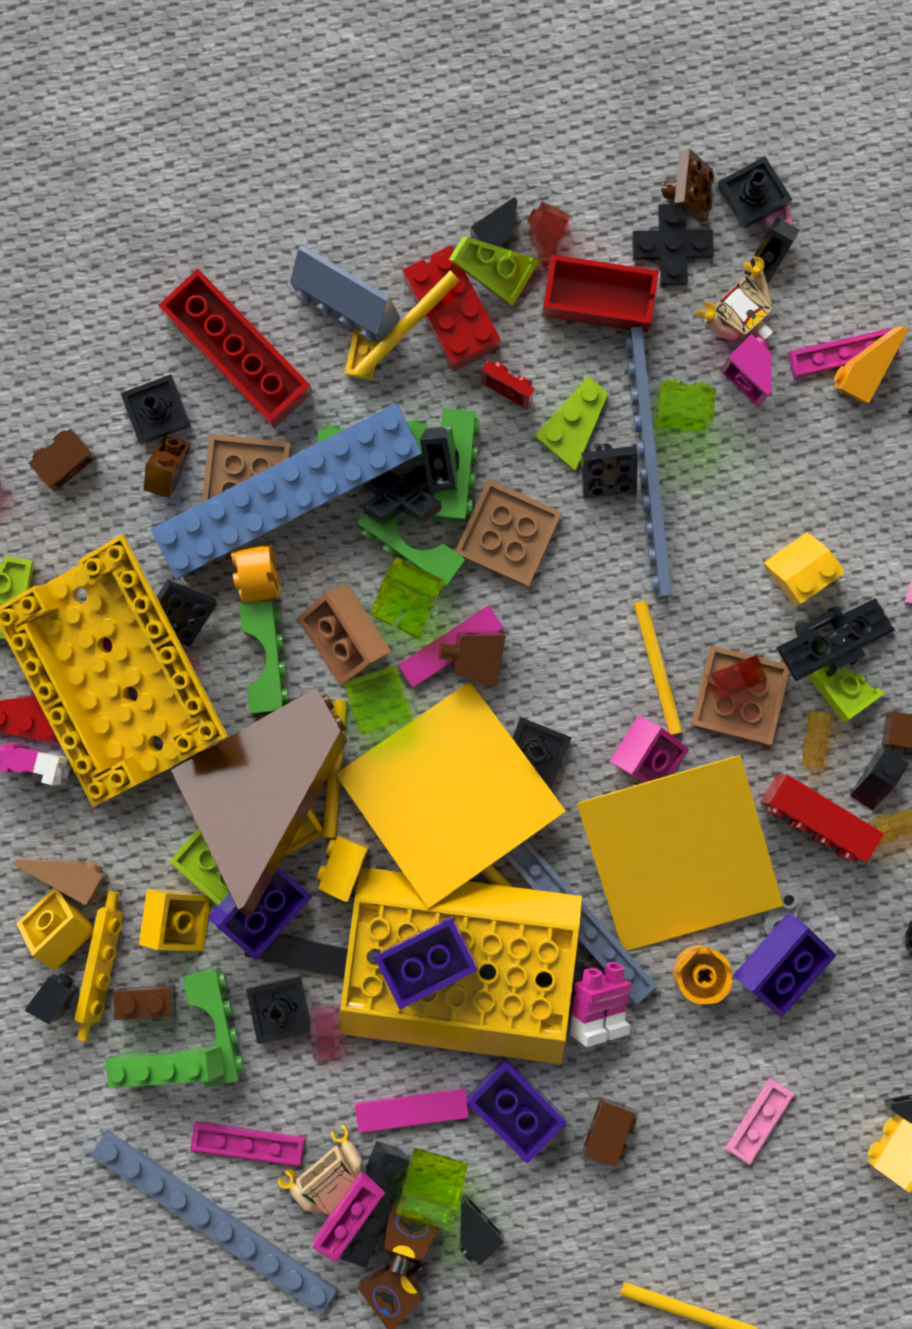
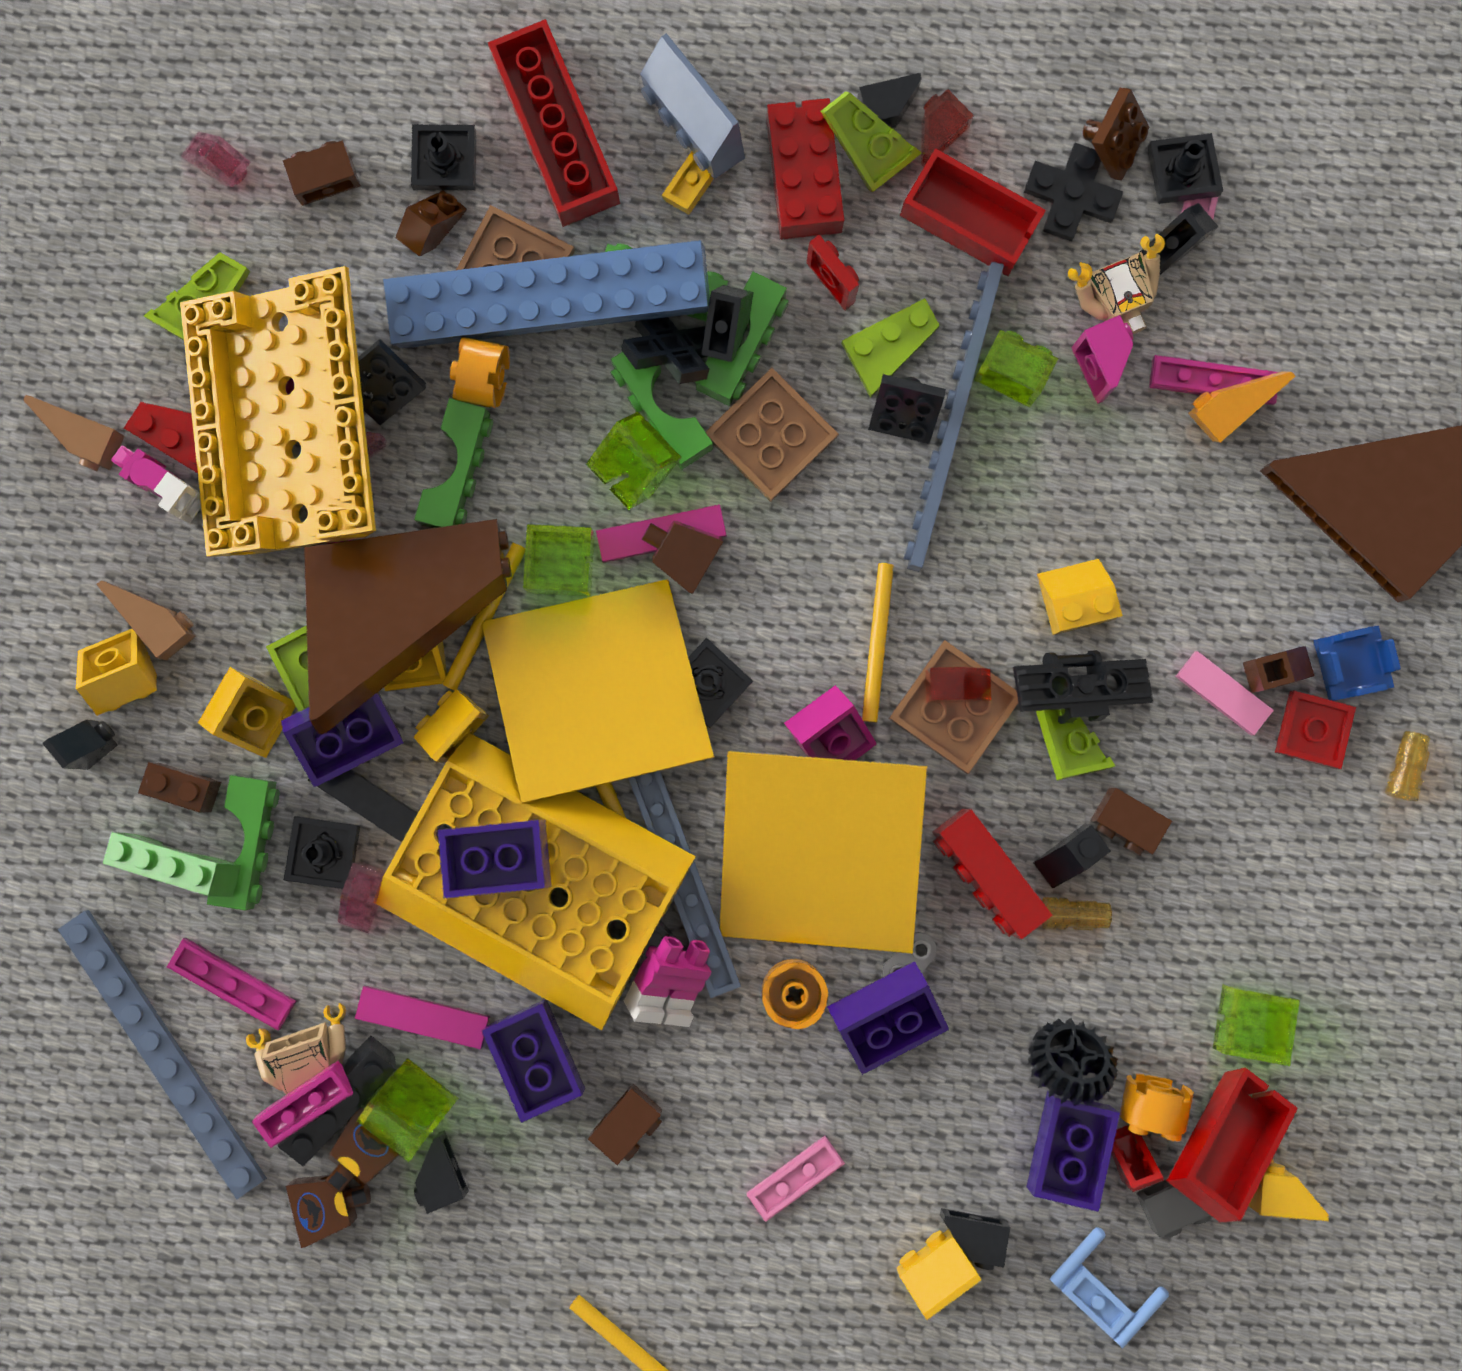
camera: 20 degrees right, 0 degrees up
yellow plate [74,891,124,1042] -> none
nougat slope [297,583,391,686] -> none
yellow piece [354,271,460,378] -> none
clear yellow axle [801,710,835,768] -> none

